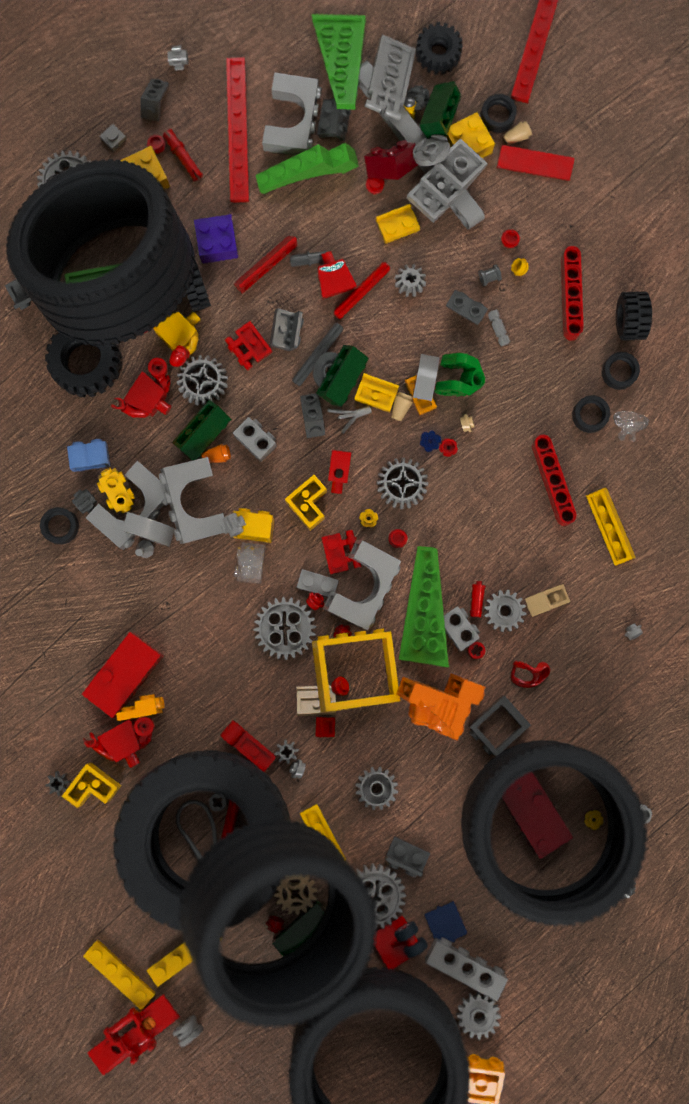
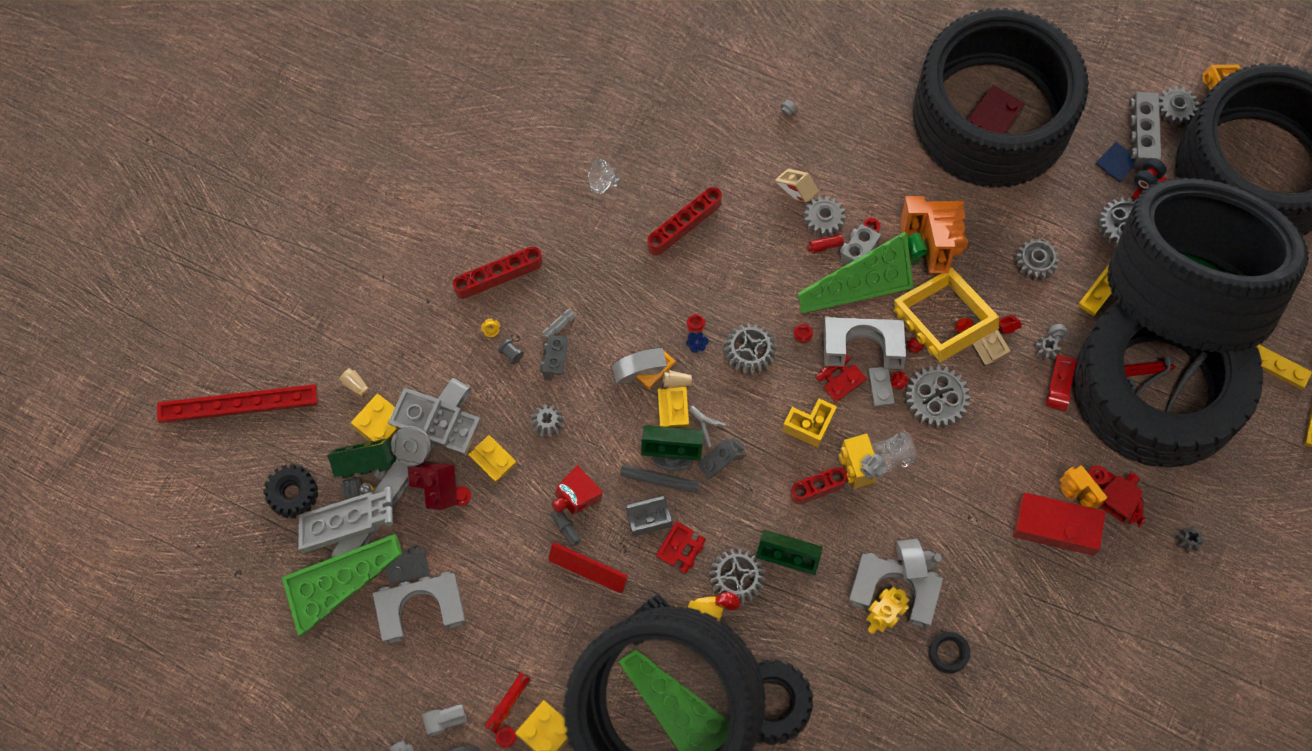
camera: 110 degrees left, 15 degrees down
yellow brick [62,762,122,808] -> none
medium blue brick [67,439,110,472] -> none
dark grey gear [72,489,98,514] -> none
red torso [111,357,172,418] -> none
light grey arch [159,457,224,544] -> none
dark purple brick [194,214,239,264] -> none
orange cone [201,444,231,463] -> none
red plate [226,57,249,203] -> none
light grey brick [233,417,277,462] -> none
bright green arch [255,143,359,194] -> none
red torso [328,450,352,494] -> none
red axle [333,262,390,320] -> none
yellow plate [359,509,378,528] -> none
dark grey bracket [385,836,430,878] -> none
green piece [434,353,485,397] -> none
tan plate [460,414,475,433] -> none
dark grey window [468,695,531,757] -> none
black tyre [481,94,517,133] -> none
red slope [497,145,575,181] -> none
red plate [501,229,520,248] -> none
red piece [511,660,551,688] -> none
black tyre [572,395,611,433] -> none
yellow plate [584,810,604,830] -> none
yellow slope [586,488,636,566] -> none
black tyre [602,352,640,390] -> none
black tyre [616,291,652,340] -> none
none -> light grey piece [422,704,468,736]
none -> red beam [790,467,847,505]
none -> green piece [907,233,928,266]

